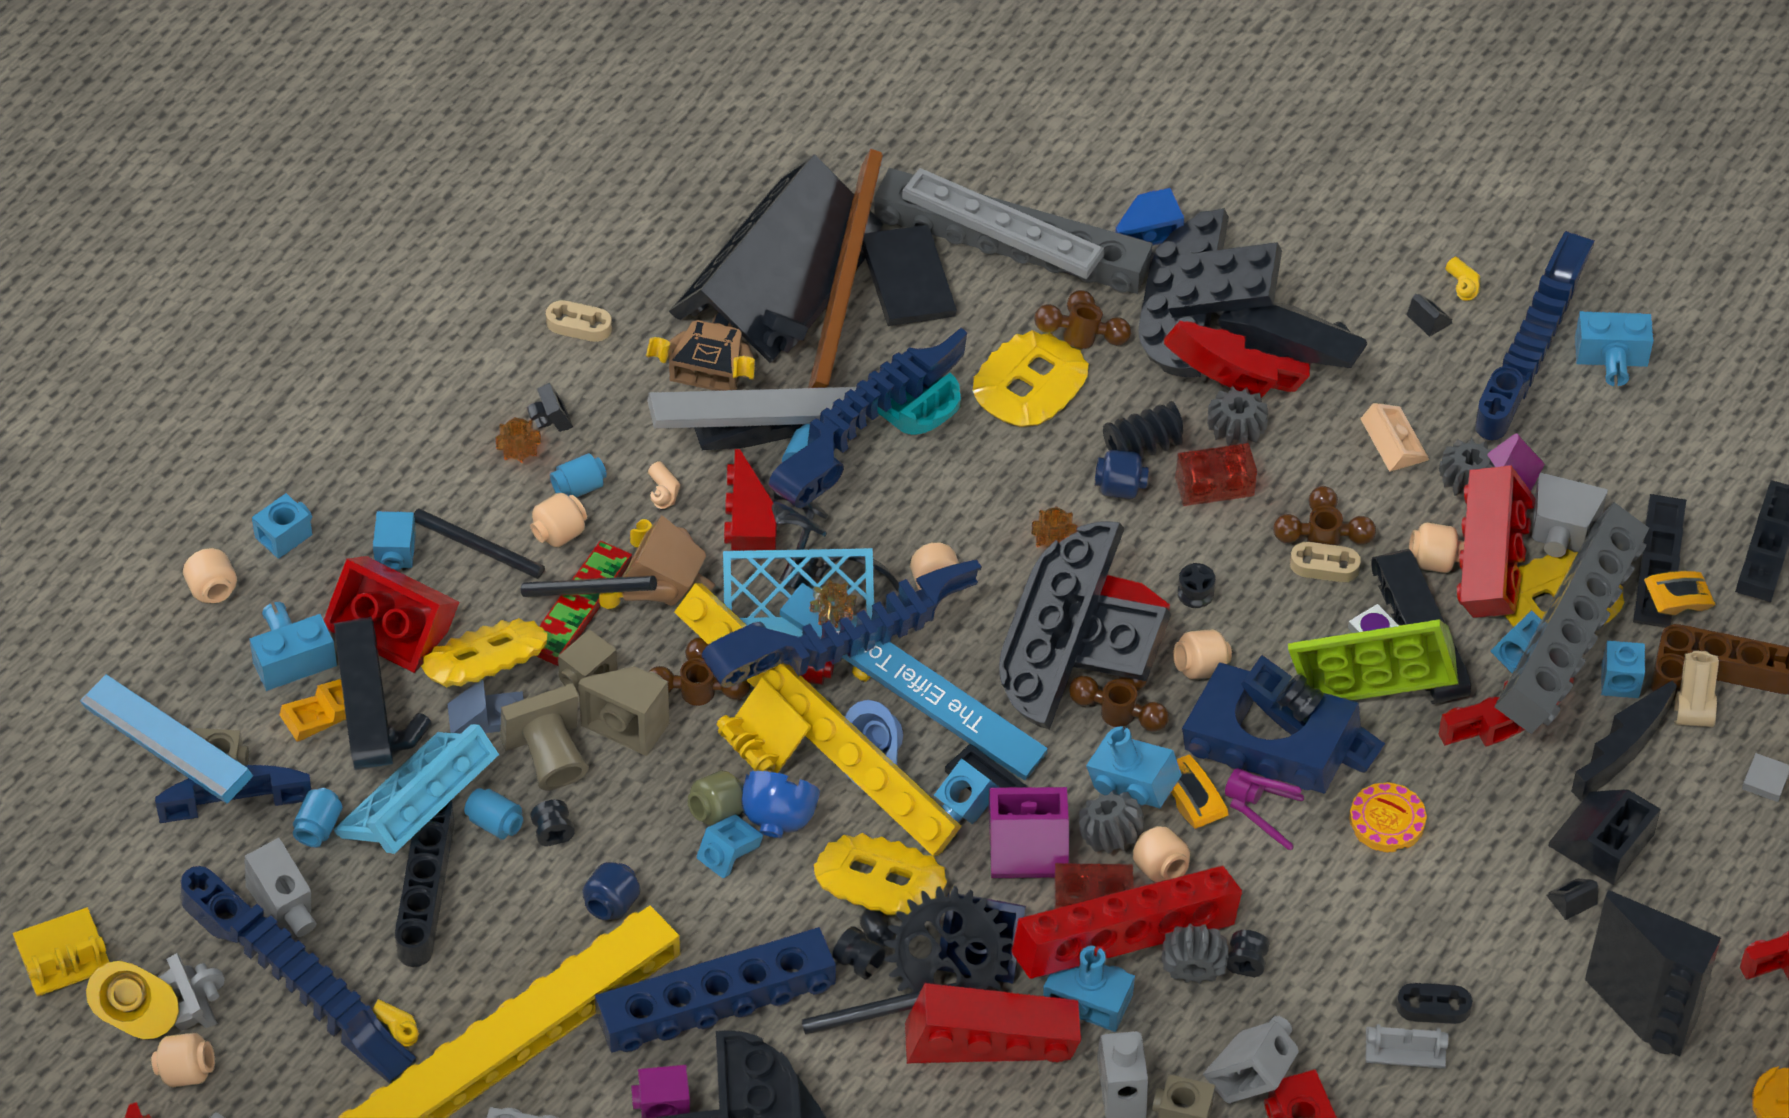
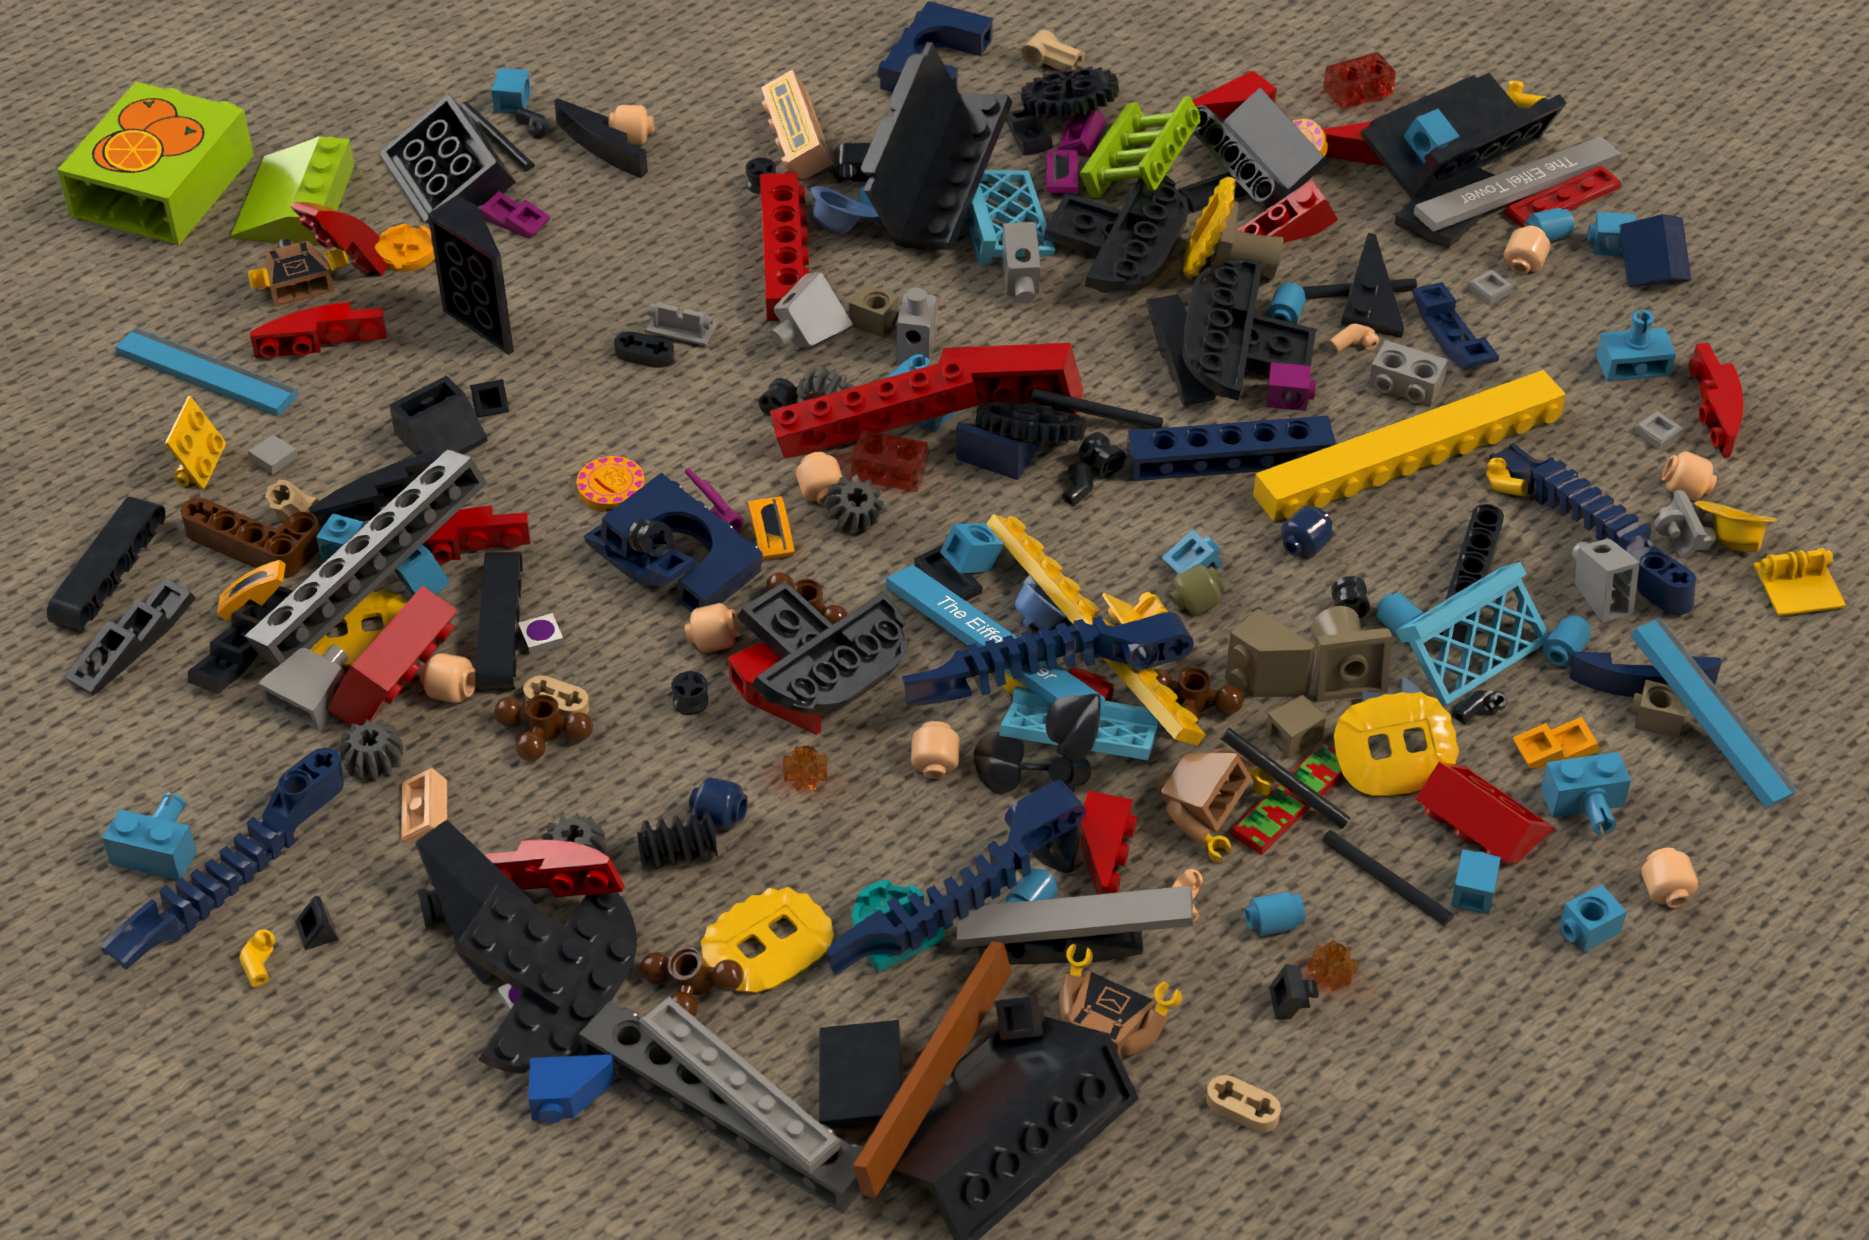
camera: 165 degrees left, 5 degrees down
black beam [334,616,393,771] -> none
light nougat head [530,493,587,547] -> none
blue cylinder [741,771,820,838] -> none
clear orange gear [809,579,857,629] -> none
yellow piece [814,833,947,915] -> none
magenta slope [988,787,1069,878] -> none
dark azure brick [1086,726,1182,808] -> none
clear red brick [1175,443,1257,506] -> none
lime slope [1288,619,1458,700] -> none
magenta slope [1487,433,1545,491] -> none

